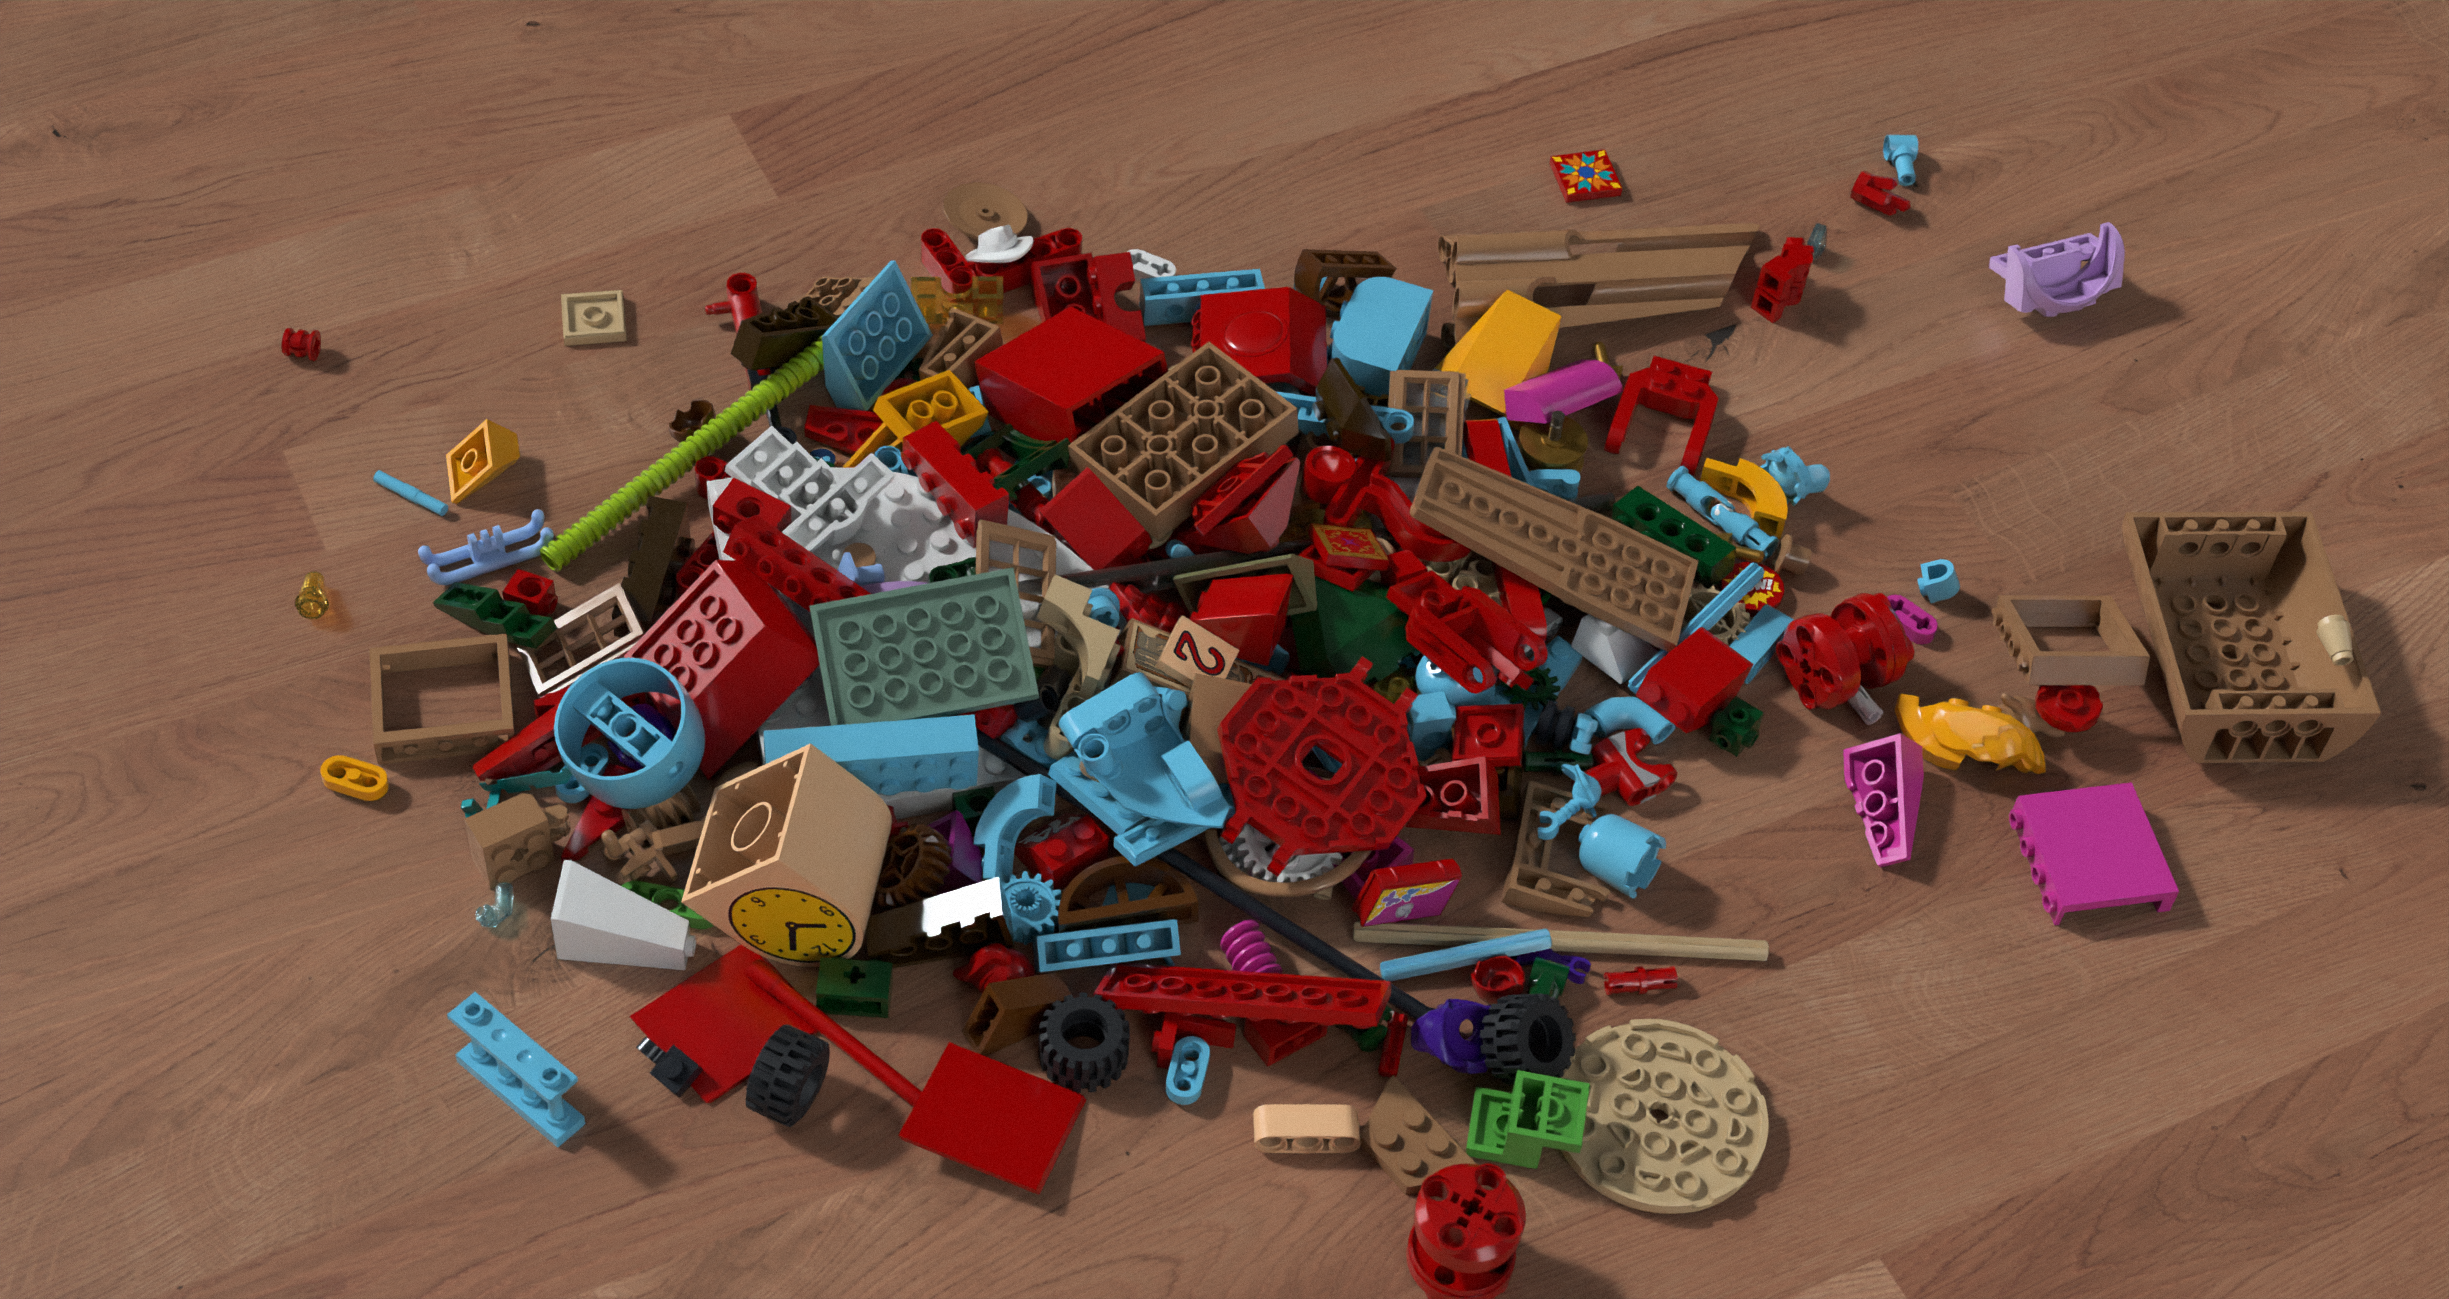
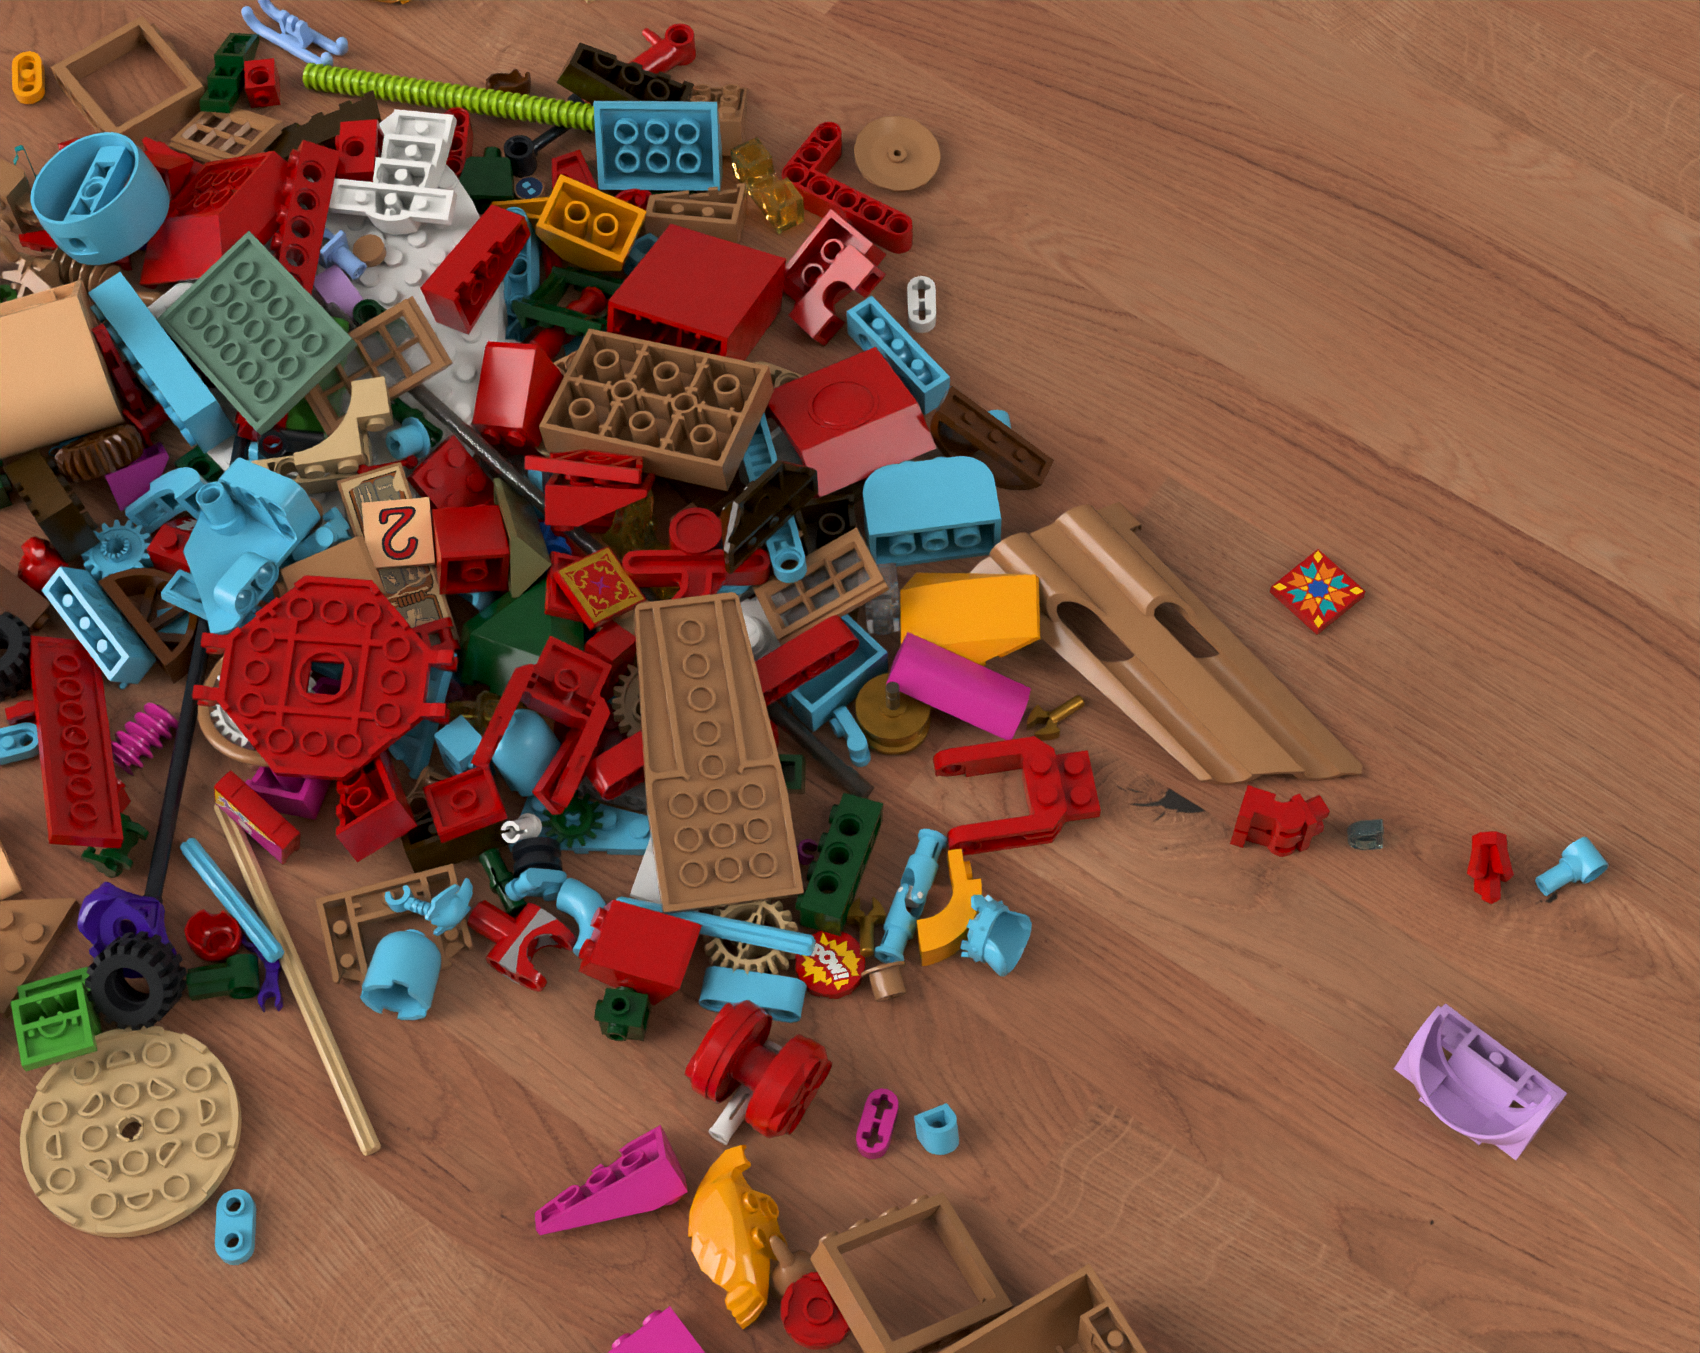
camera: 70 degrees right, 10 degrees up
white hat [964,225,1034,263] -> none
red axle [1378,1012,1408,1078] -> none
red pin [1604,966,1678,995] -> none
none -> medium azure plate [215,1189,256,1265]
none -> white pin [501,813,542,843]

